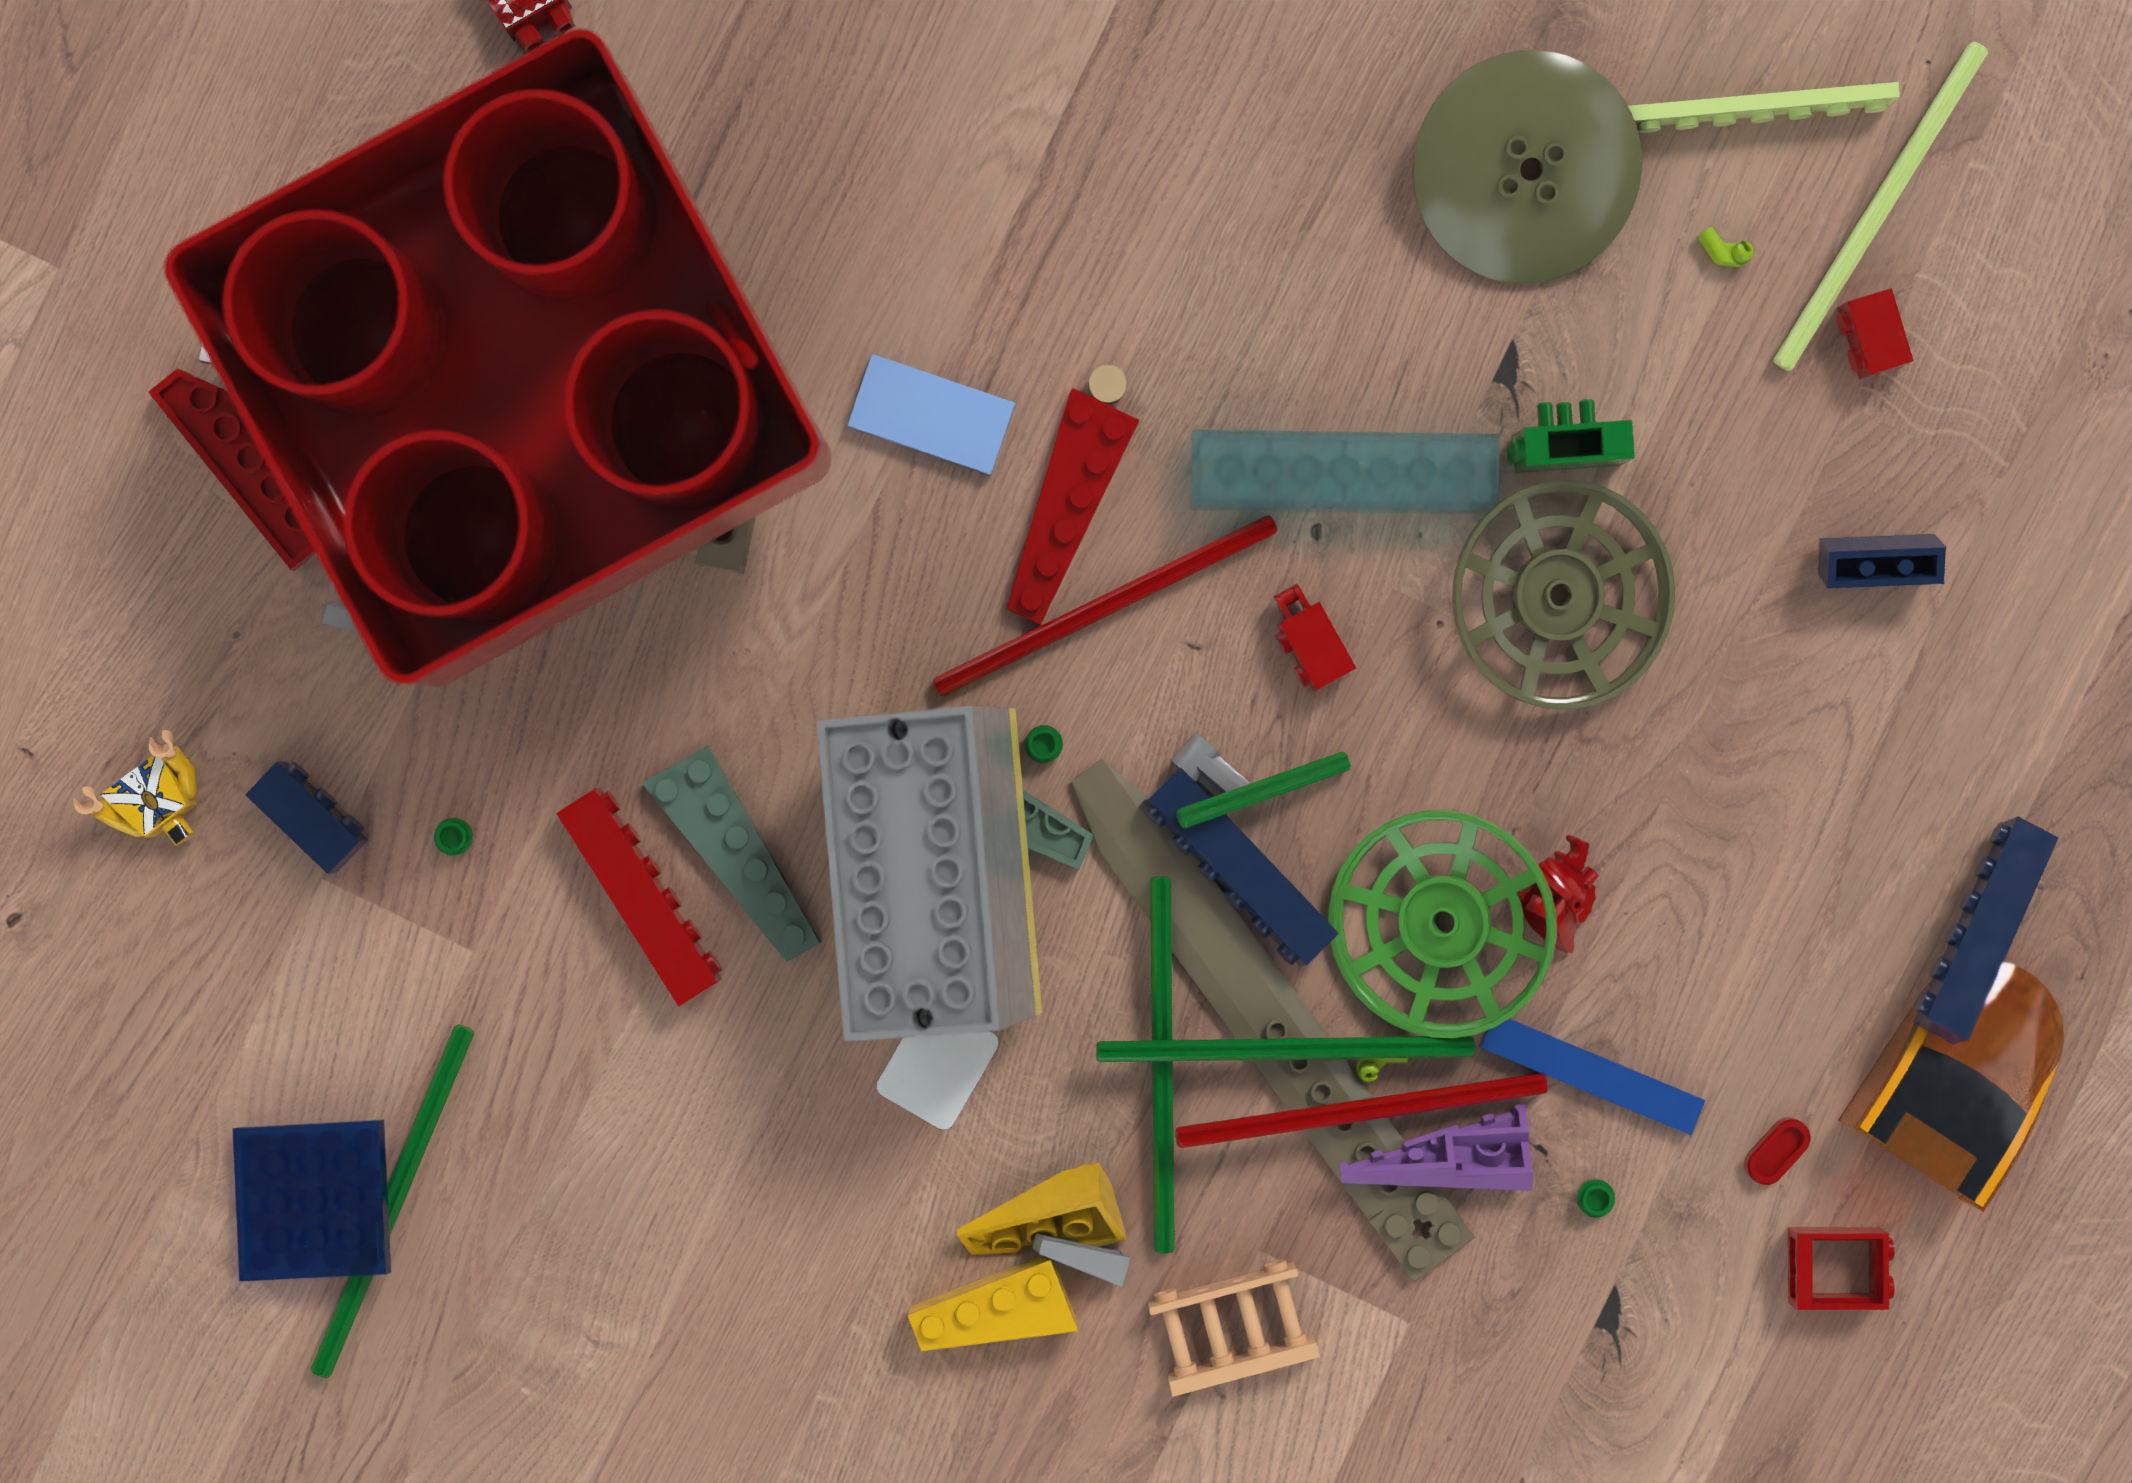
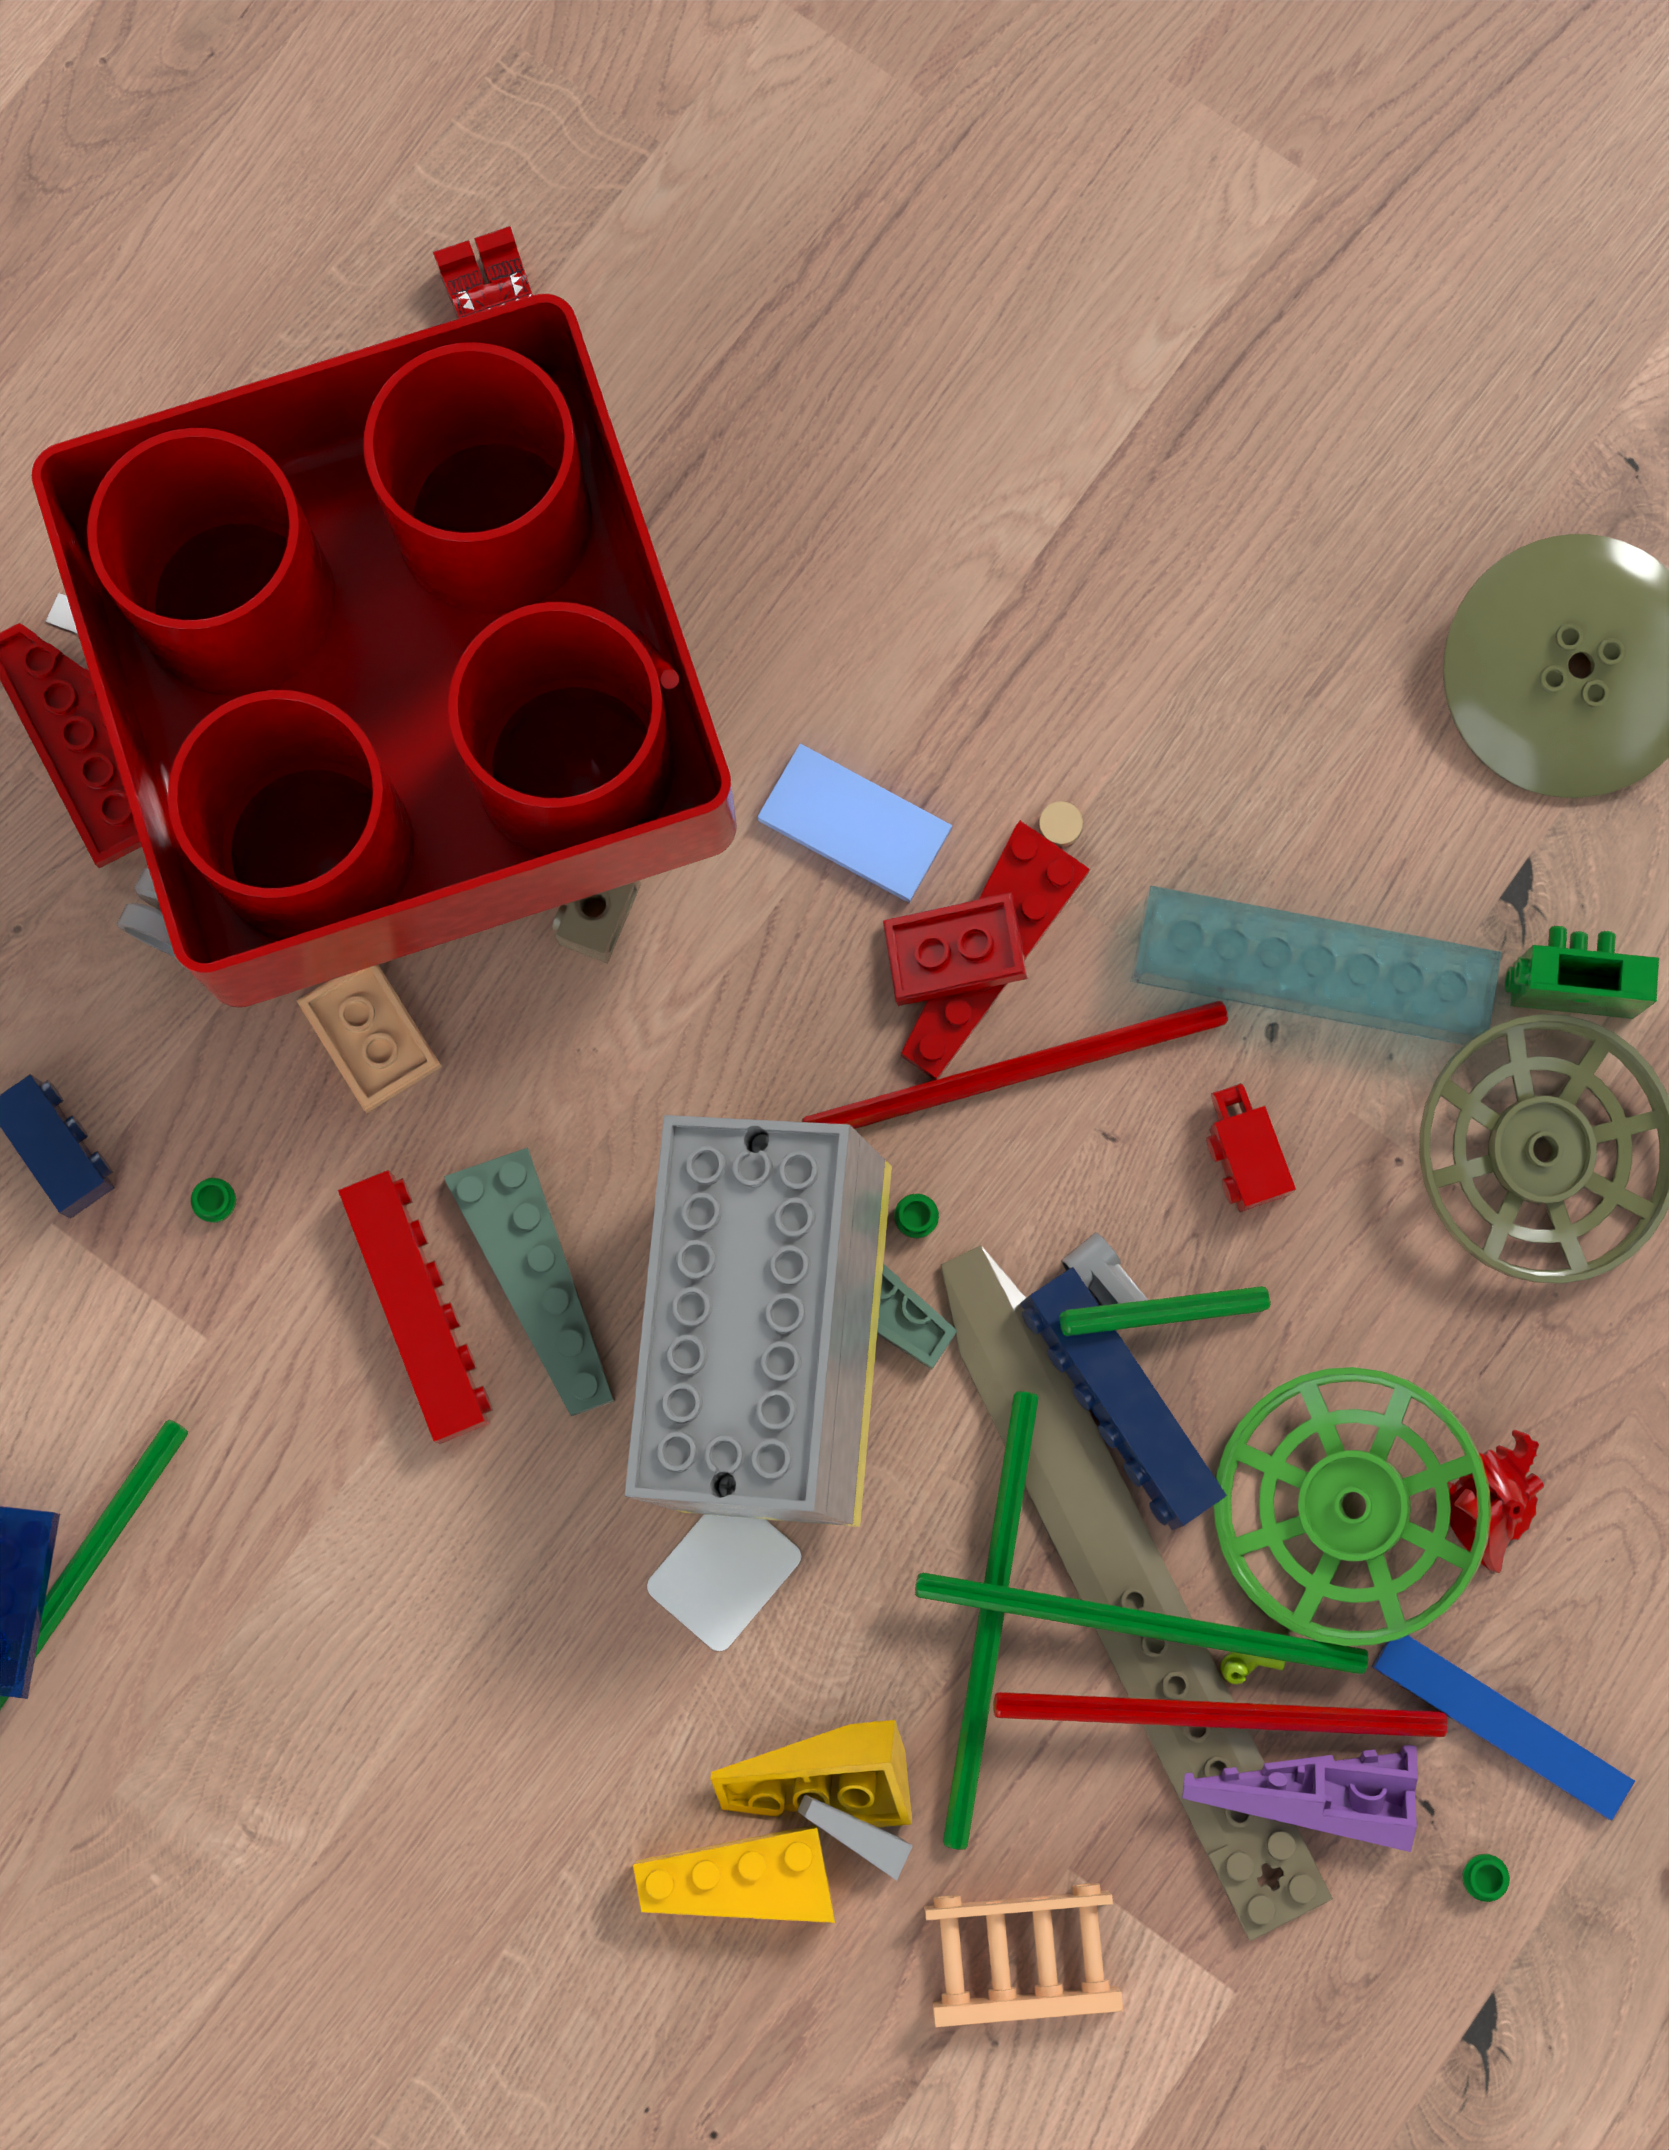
camera: 10 degrees right, 10 degrees down
none -> light nougat tile [297,964,442,1113]
none -> red tile [883,893,1028,1006]

